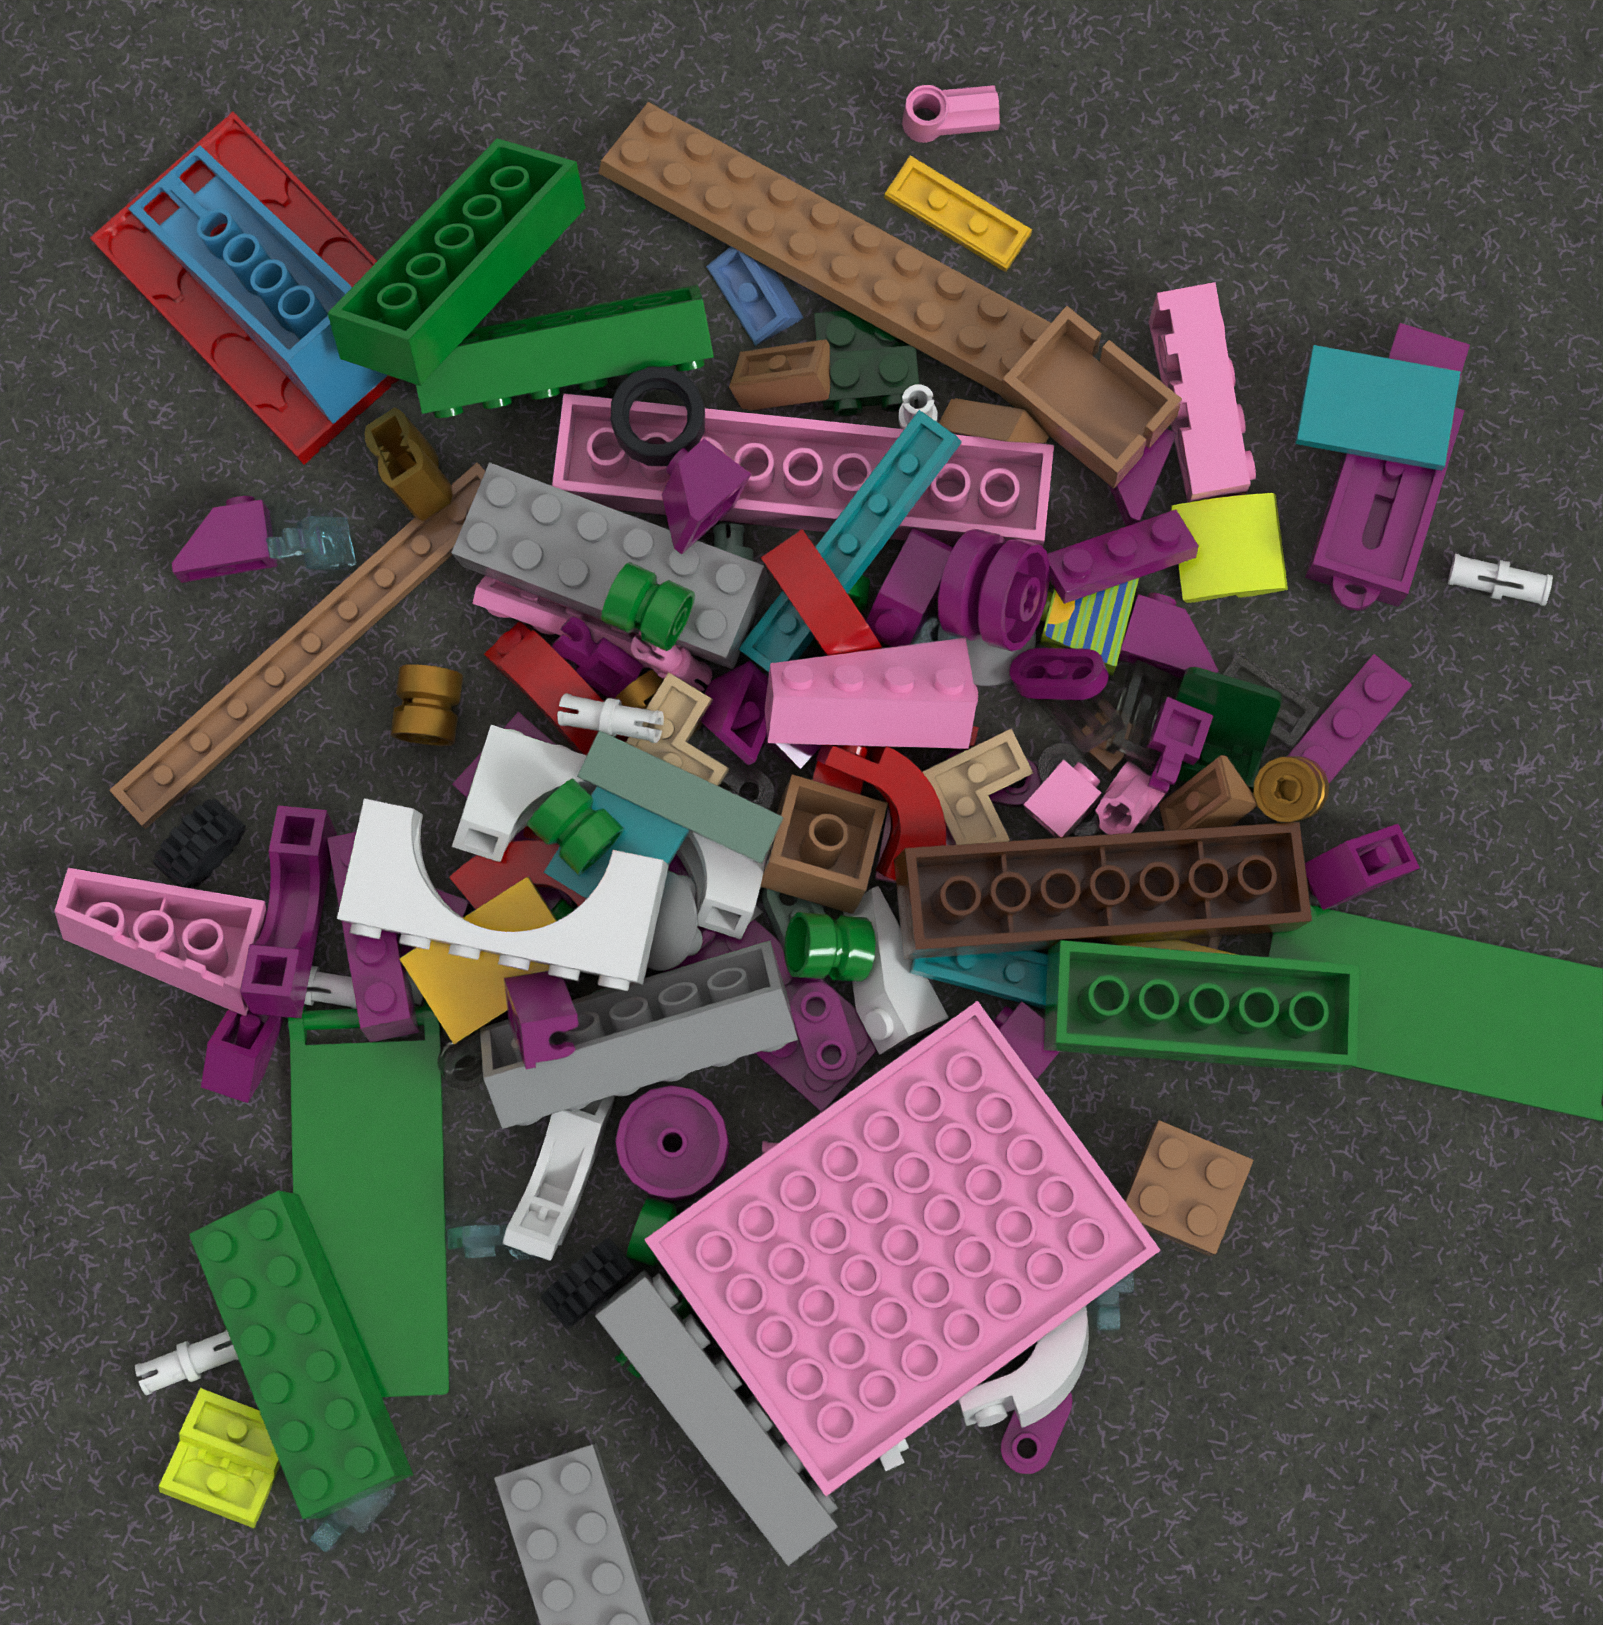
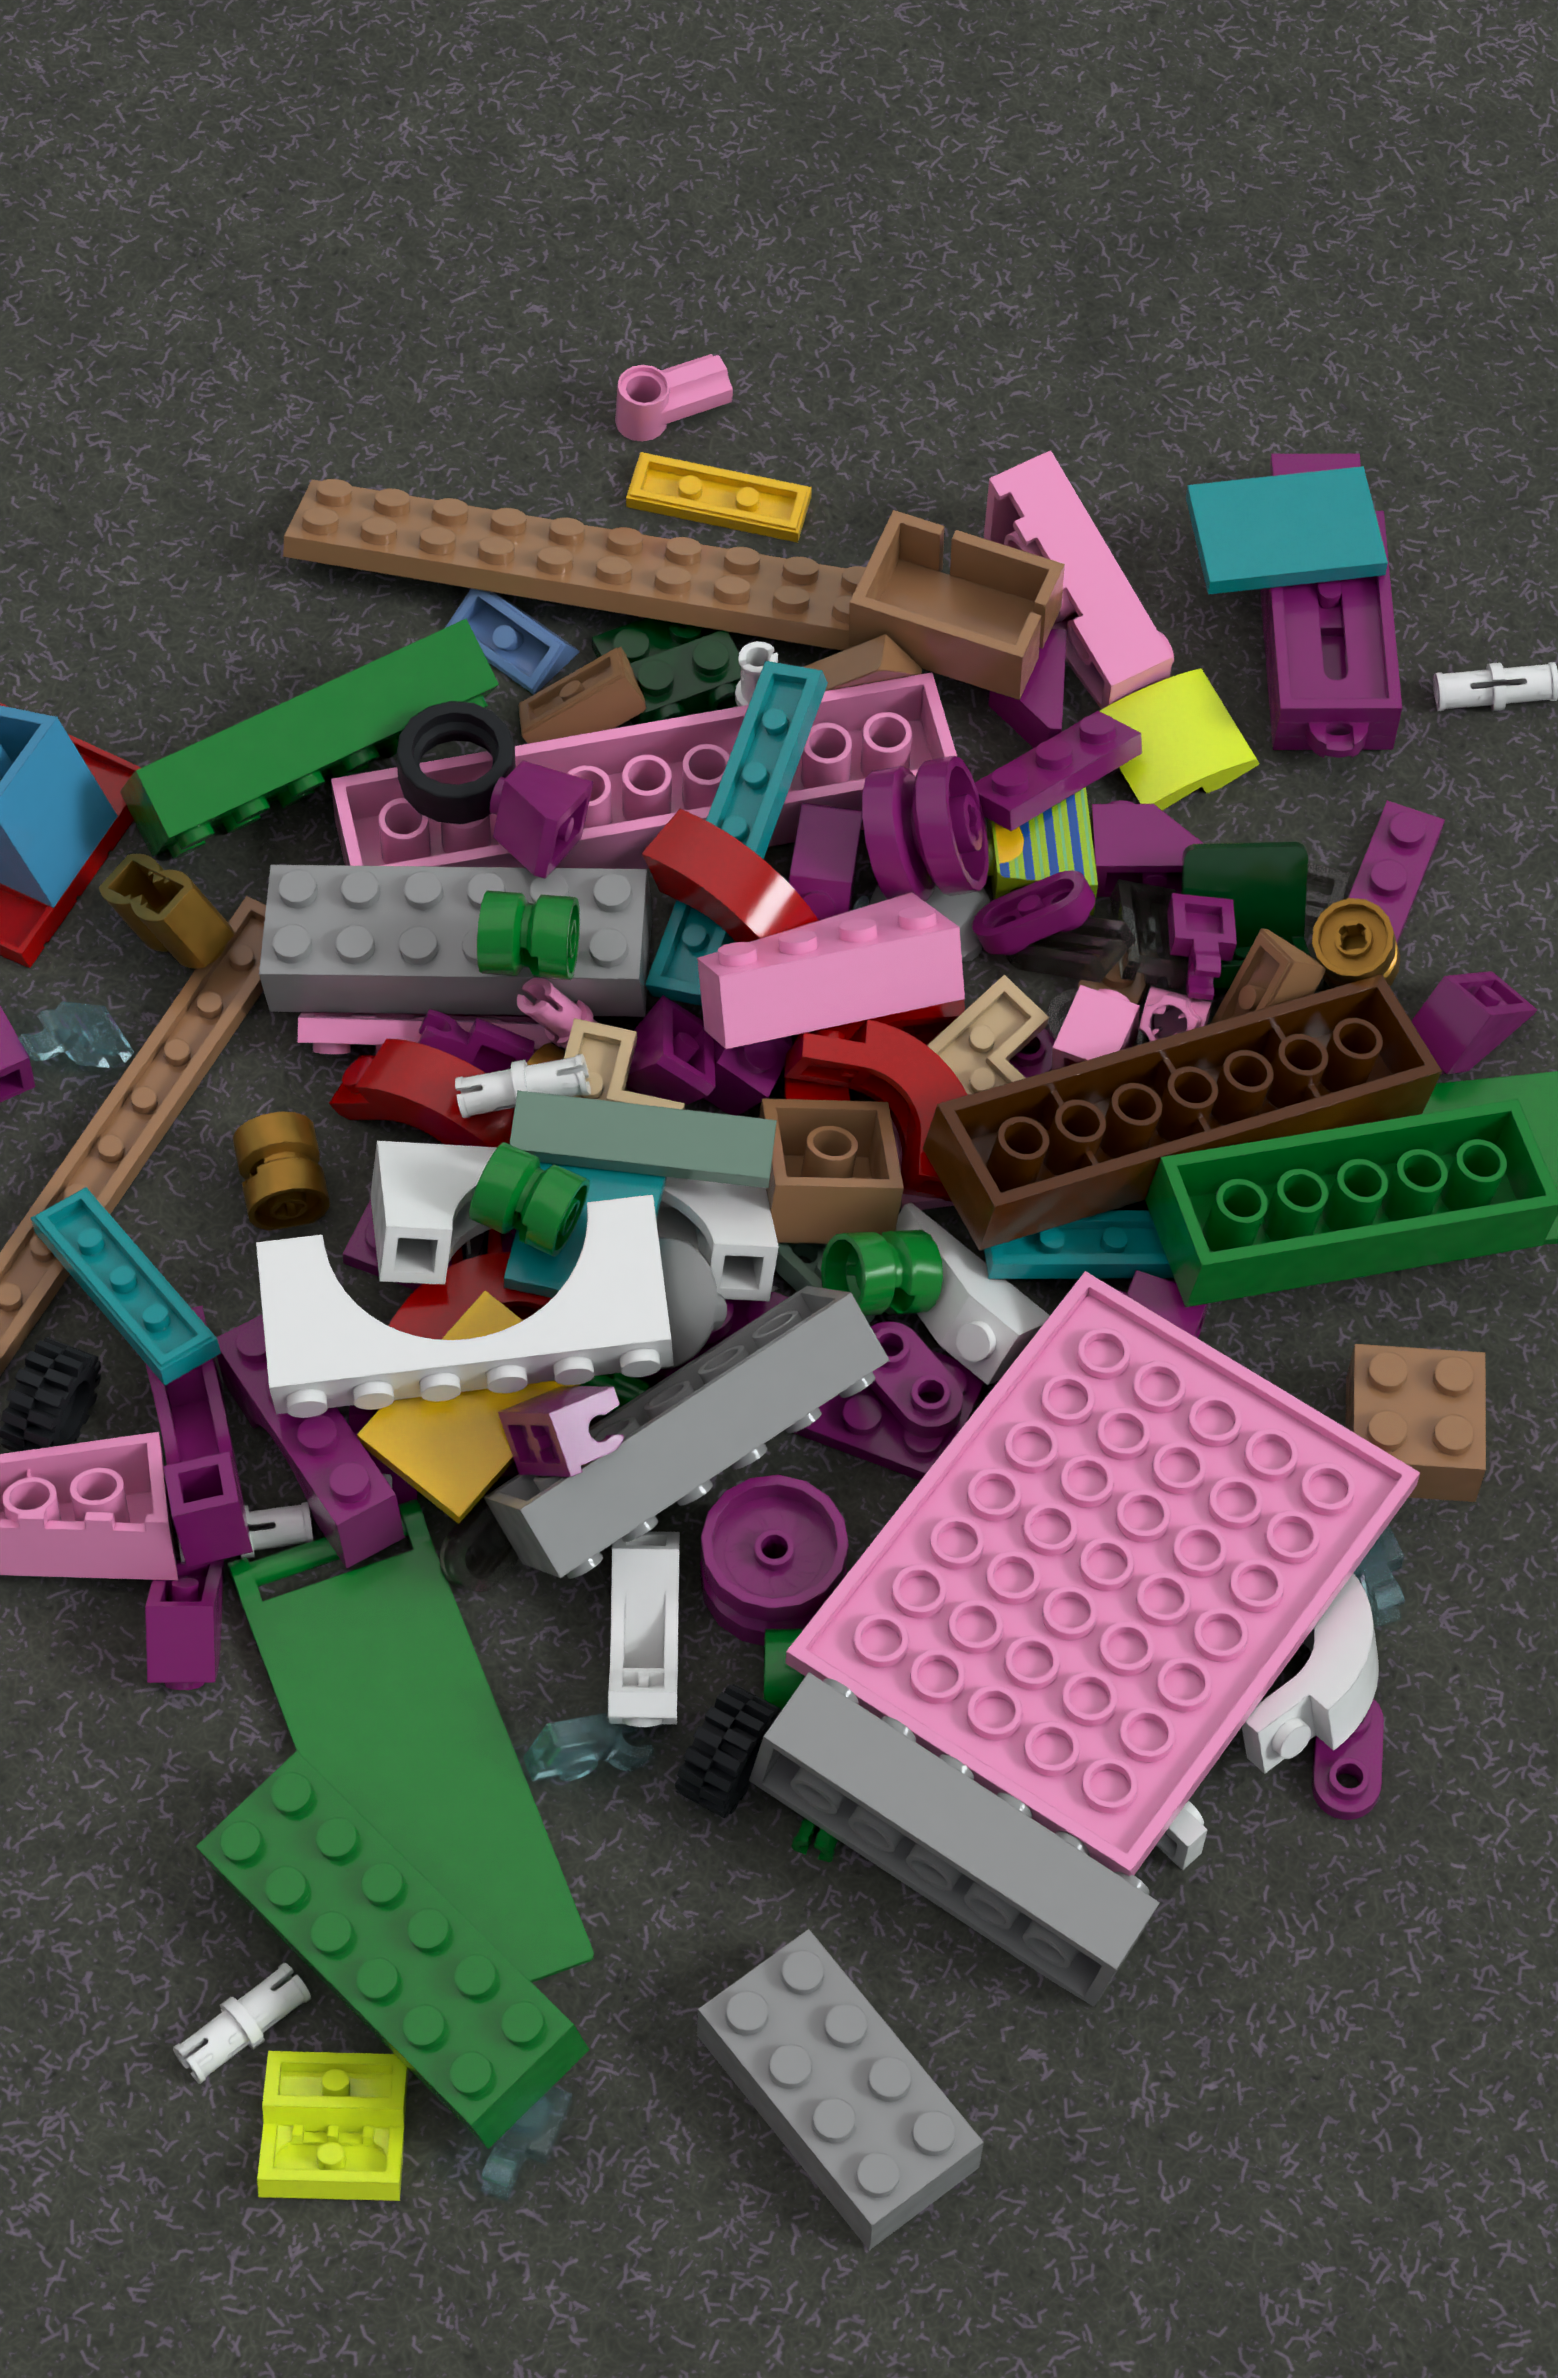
camera: 25 degrees left, 20 degrees down
green brick [327,138,586,386] -> none
none -> teal tile [31,1187,221,1386]

